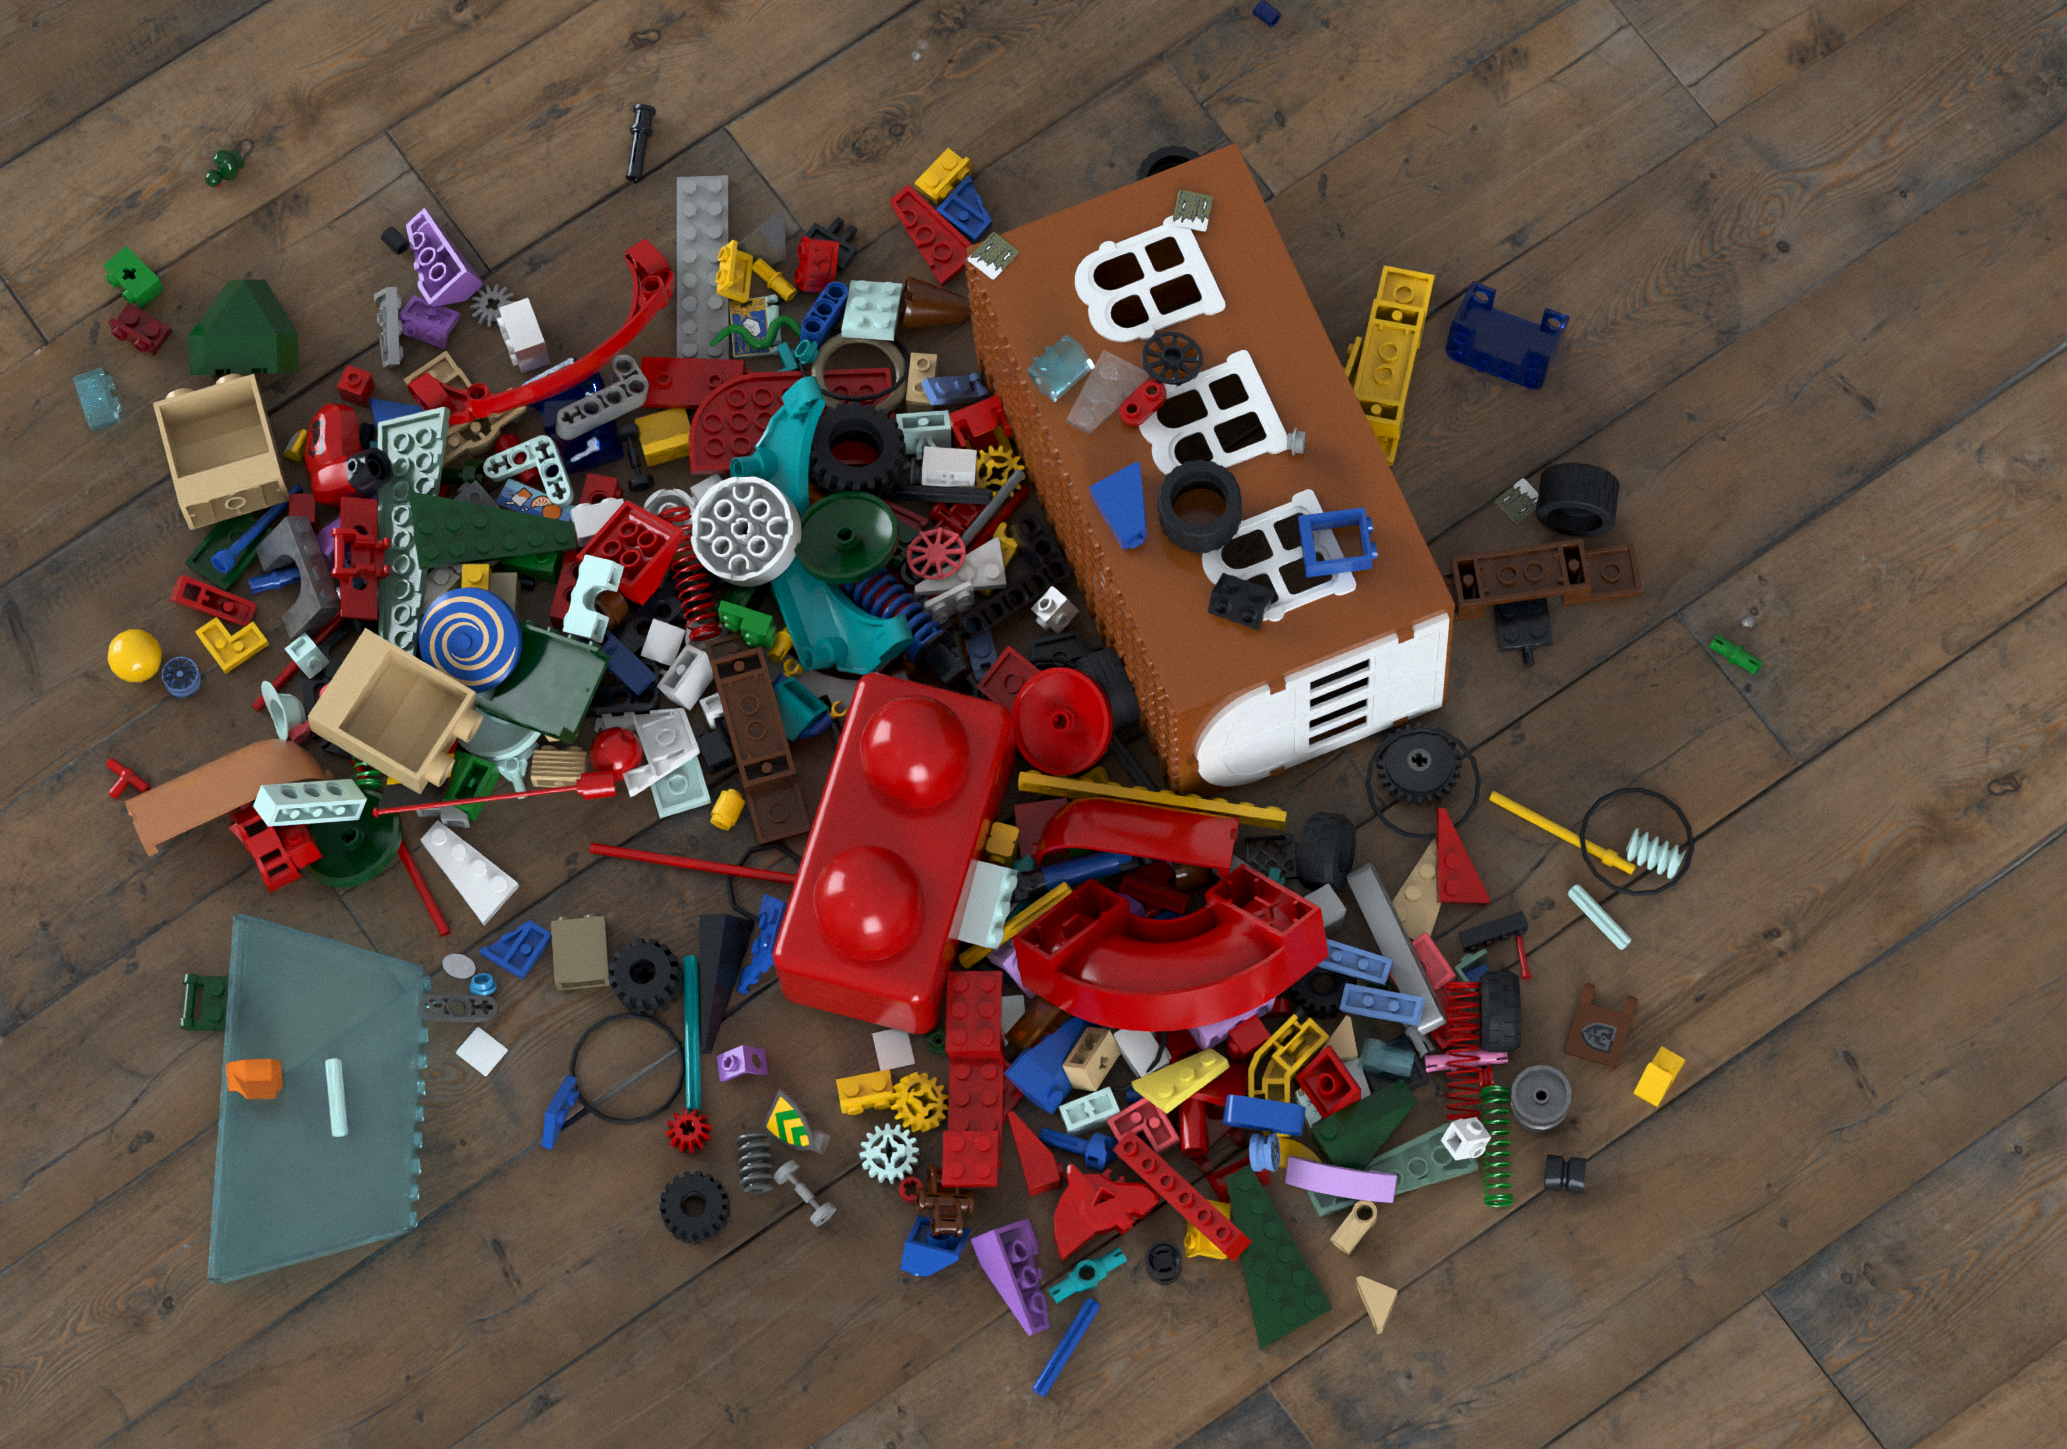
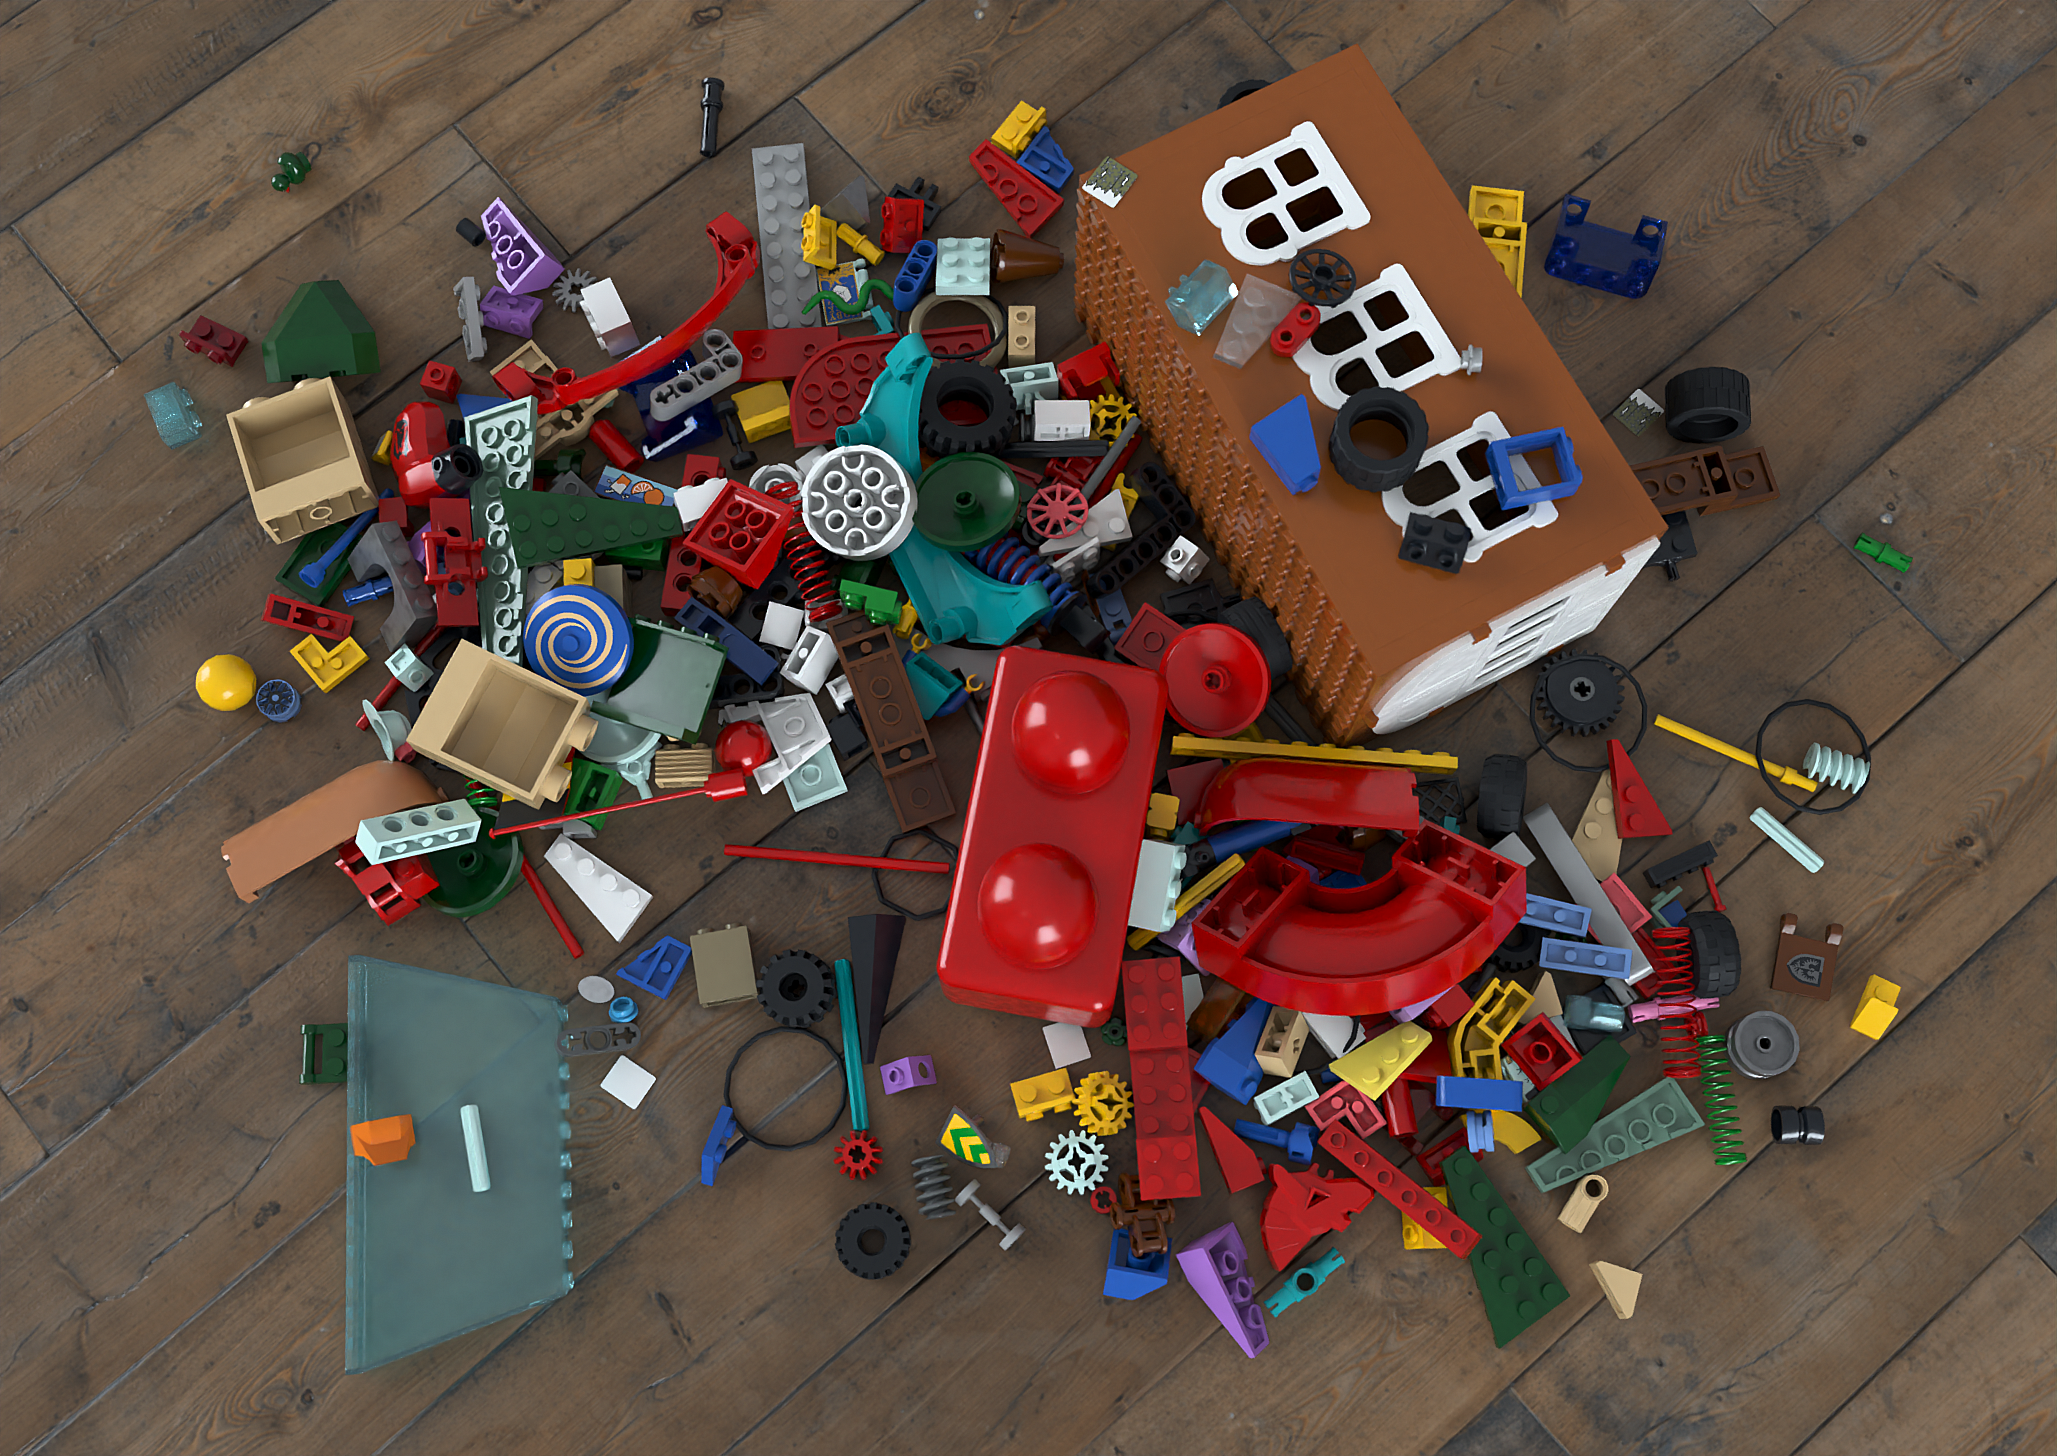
camera: 10 degrees left, 5 degrees up
green brick [103,246,164,309] -> none
red piece [106,758,151,799] -> none
light aqua beam [483,435,574,508] -> none
light aqua arch [563,554,624,643] -> none
yellow brick [710,789,746,830] -> none
blue wing [736,894,788,995] -> none
teal plate [795,339,819,364] -> none
medium blue plate [921,372,991,405] -> none
blue axle [1033,1298,1100,1397] -> none
black wheel [1146,1241,1182,1285] -> none
sticker [1172,190,1213,232] -> none
lavender slope [1285,1155,1397,1203] -> none
white brick [1441,1117,1491,1160] -> none

